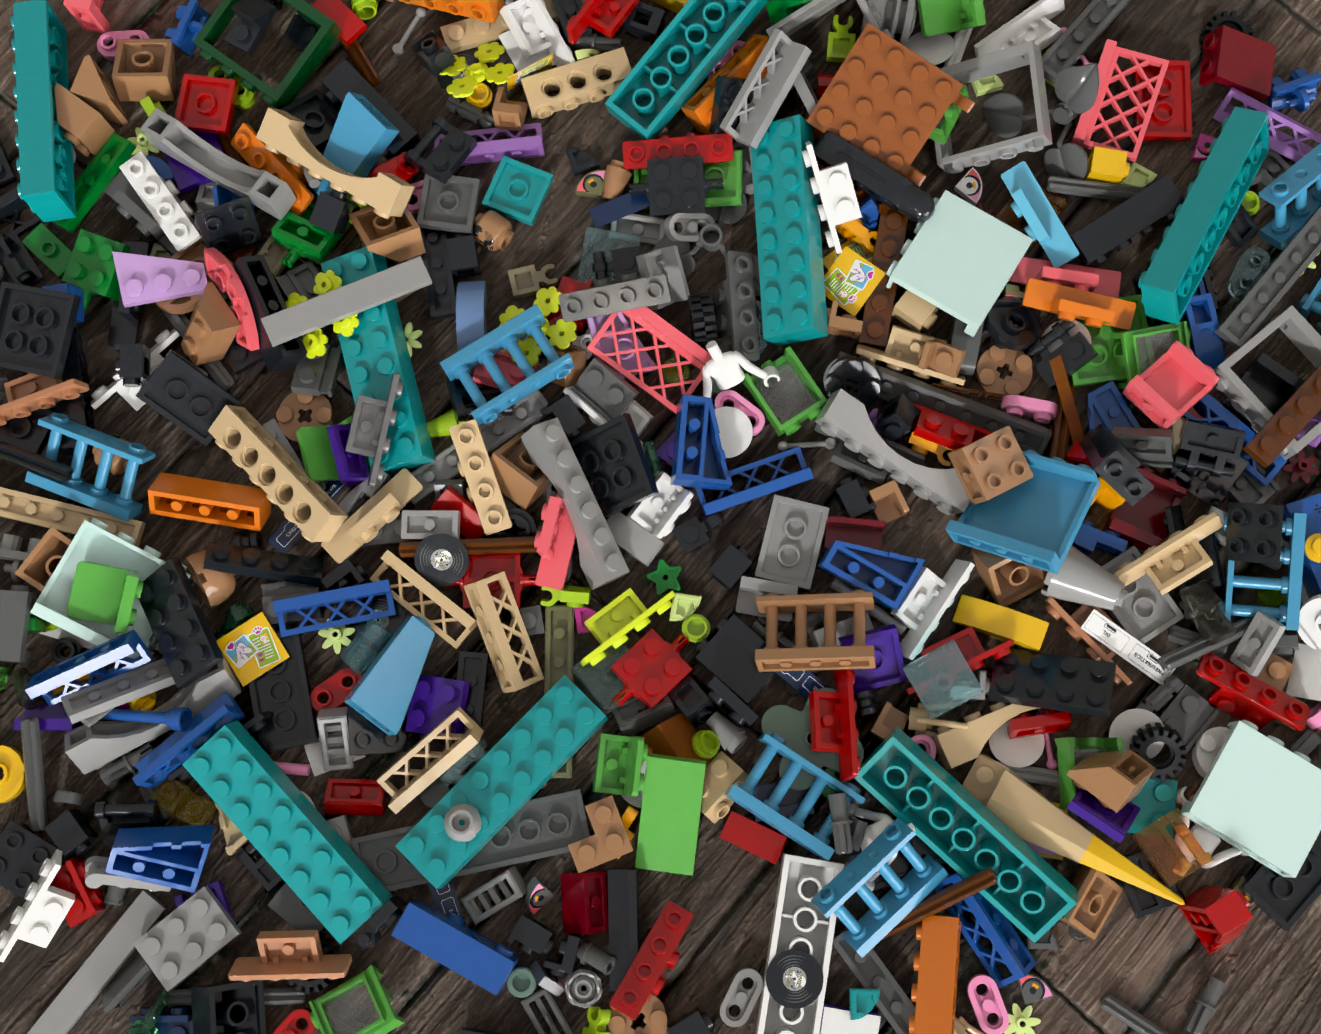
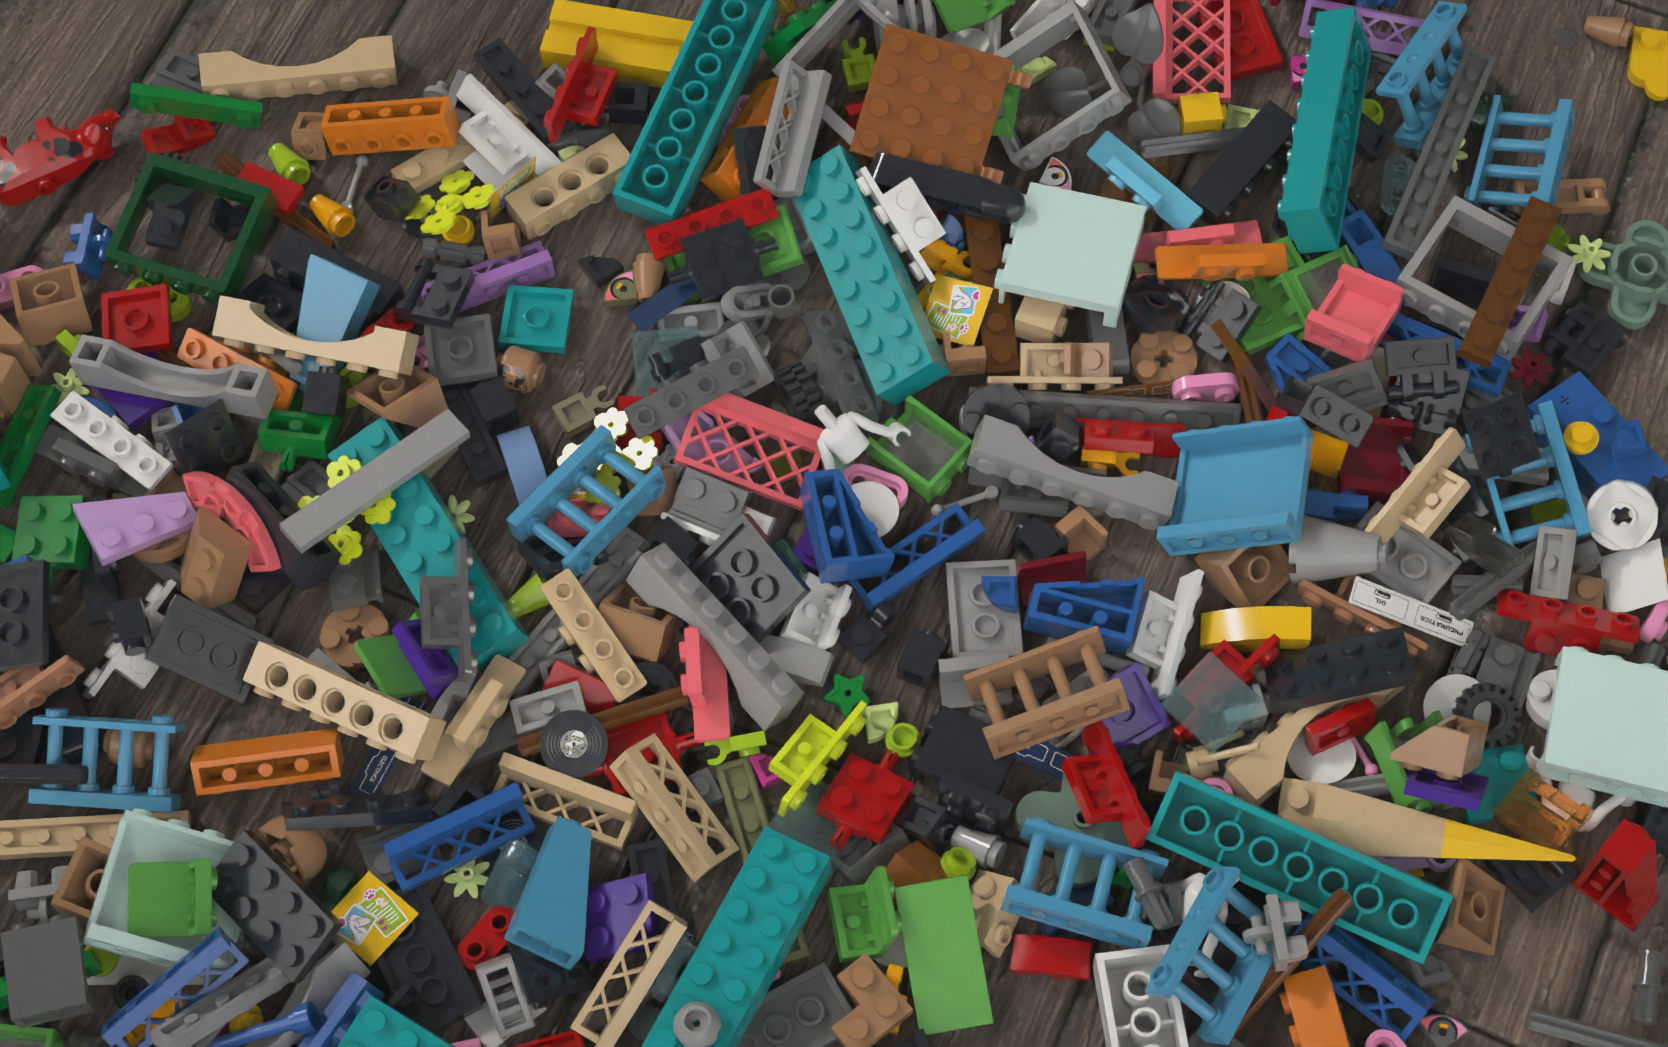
camera: 20 degrees left, 15 degrees down
medium nougat bracket [948,426,1033,505] -> none
none -> light orange cone [309,194,355,237]
none -> blue tile [981,576,1017,613]
none -> light grey hips [1242,894,1308,972]

